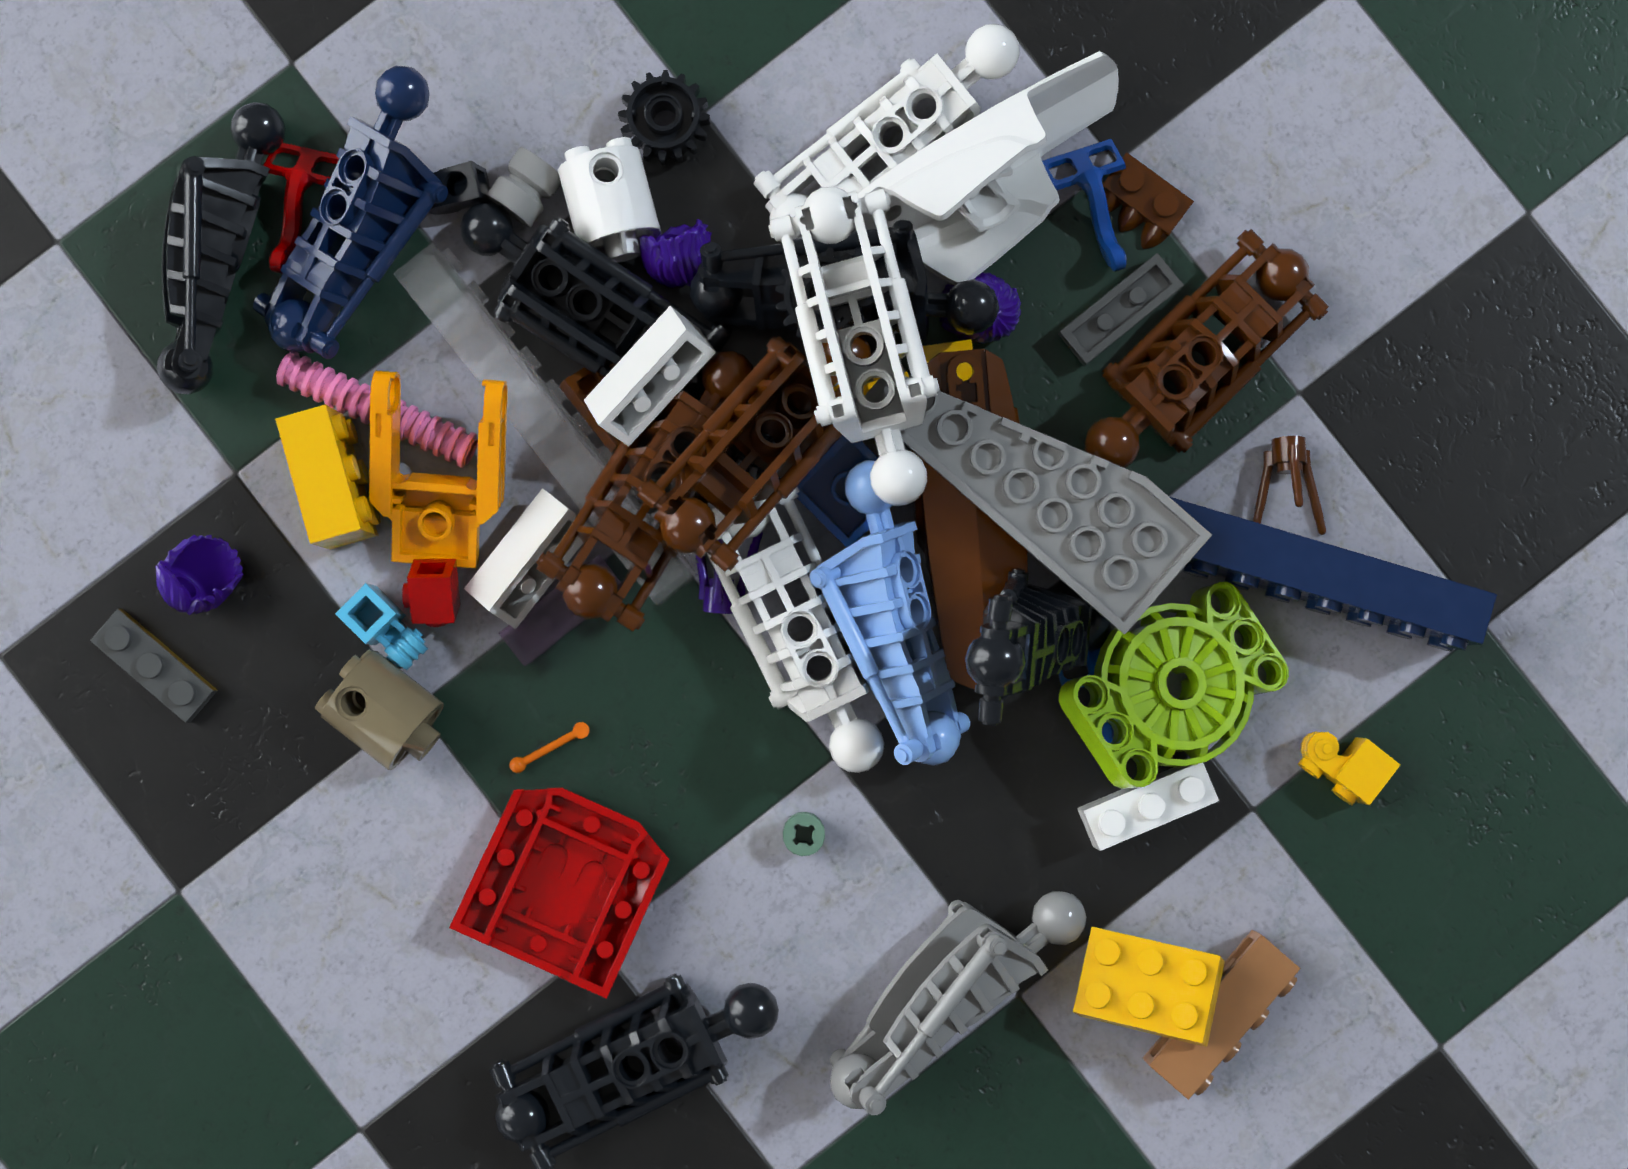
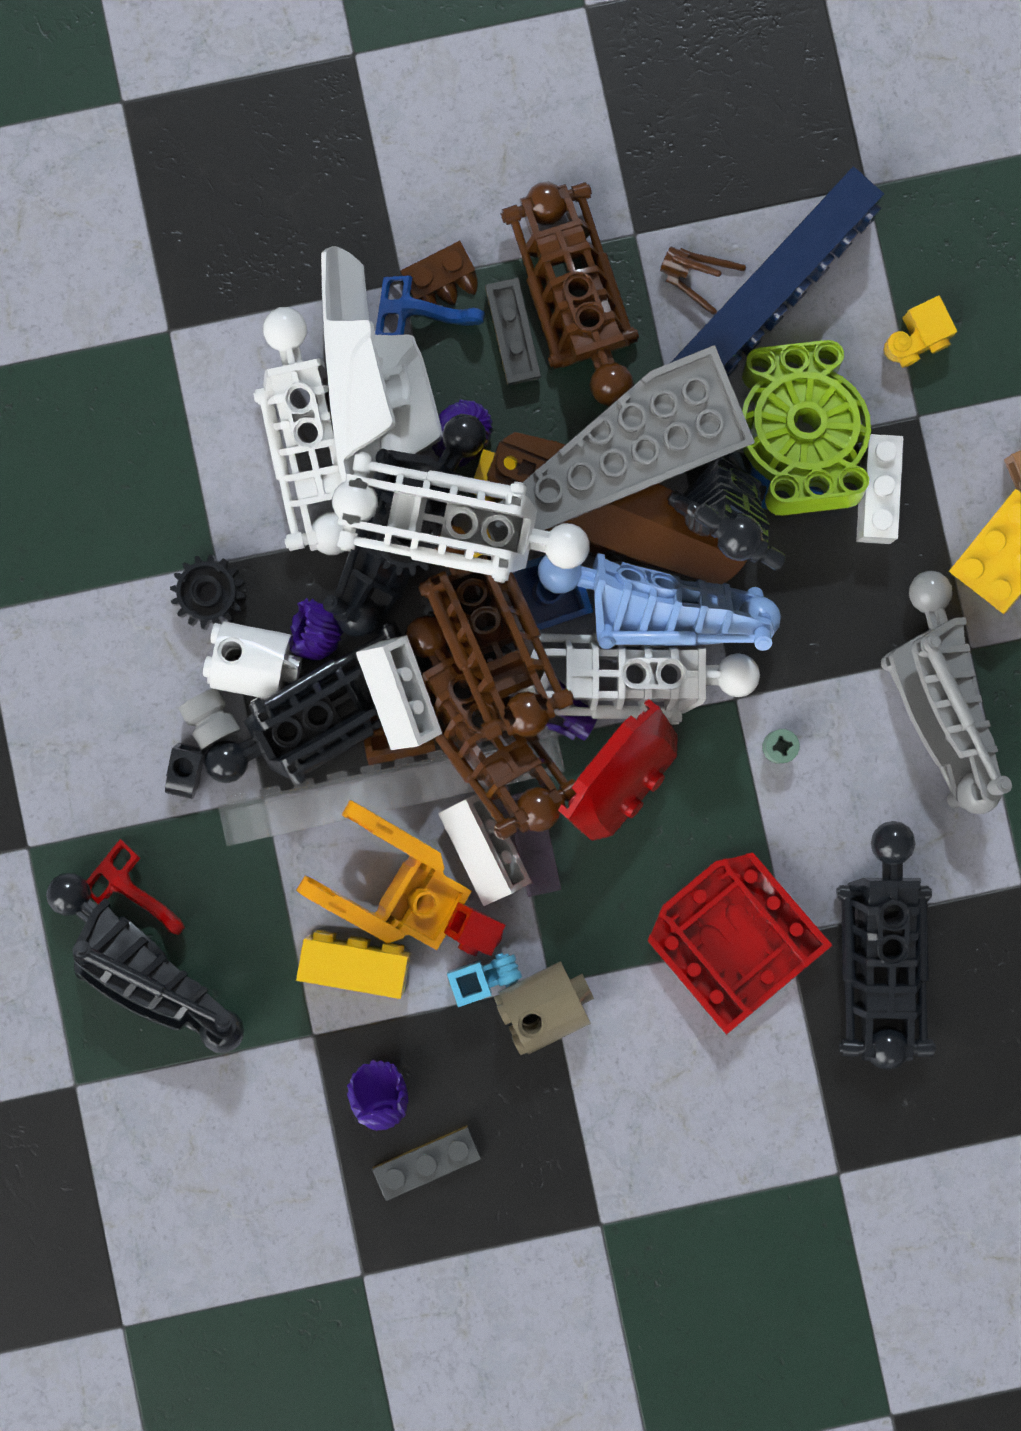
camera: 65 degrees left, 0 degrees up
dark blue piece [253,66,448,359] -> none
bright pink piece [276,352,478,468] -> none
orange hinge [509,722,590,773] -> none
none -> red wedge [558,699,678,841]

